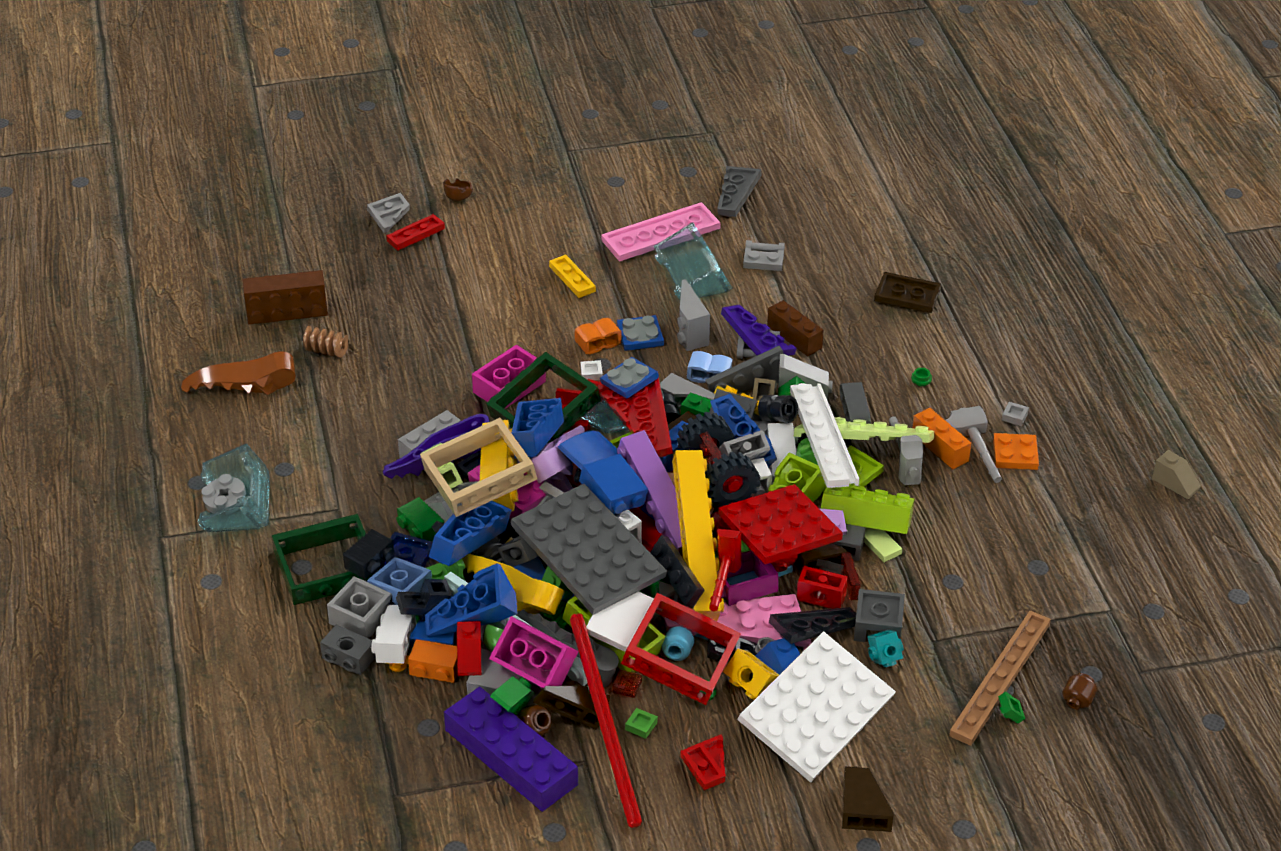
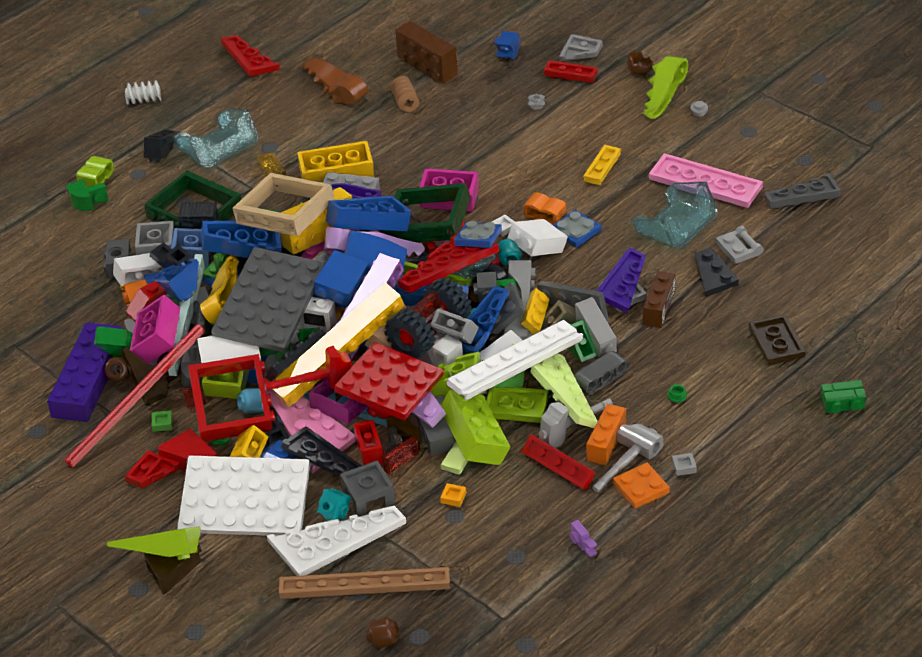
camera: 60 degrees right, 0 degrees up
light grey plate [201,474,247,514] -> none
light grey slope [677,279,710,351] -> none
light blue brick [687,351,733,383] -> none
black wheel [758,395,798,423] -> none
green plate [998,692,1025,724] -> none
dark tan slope [1152,450,1201,499] -> none
none -> green brick [66,180,109,211]
none -> lime brick [76,156,114,187]
none -> lime wedge [107,526,200,560]
none -> white piece [125,80,161,105]
none -> black slope [143,129,180,162]
none -> red slope [157,428,218,472]
none -> red wing [221,35,280,76]
none -> clear yellow plate [256,152,286,176]
none -> white wing [267,506,406,576]
none -> yellow brick [297,141,374,183]
none -> light orange plate [440,483,467,507]
none -> dark grey brick [473,272,497,302]
none -> blue brick [494,31,521,59]
none -> white brick [507,219,568,256]
none -> red plate [521,434,596,490]
none -> light grey plate [528,94,545,110]
none -> medium lavender plate [570,520,597,557]
none -> lime animal [642,56,688,119]
none -> light grey plate [690,101,708,117]
none -> black wing [695,247,739,297]
none -> green brick [820,380,866,413]

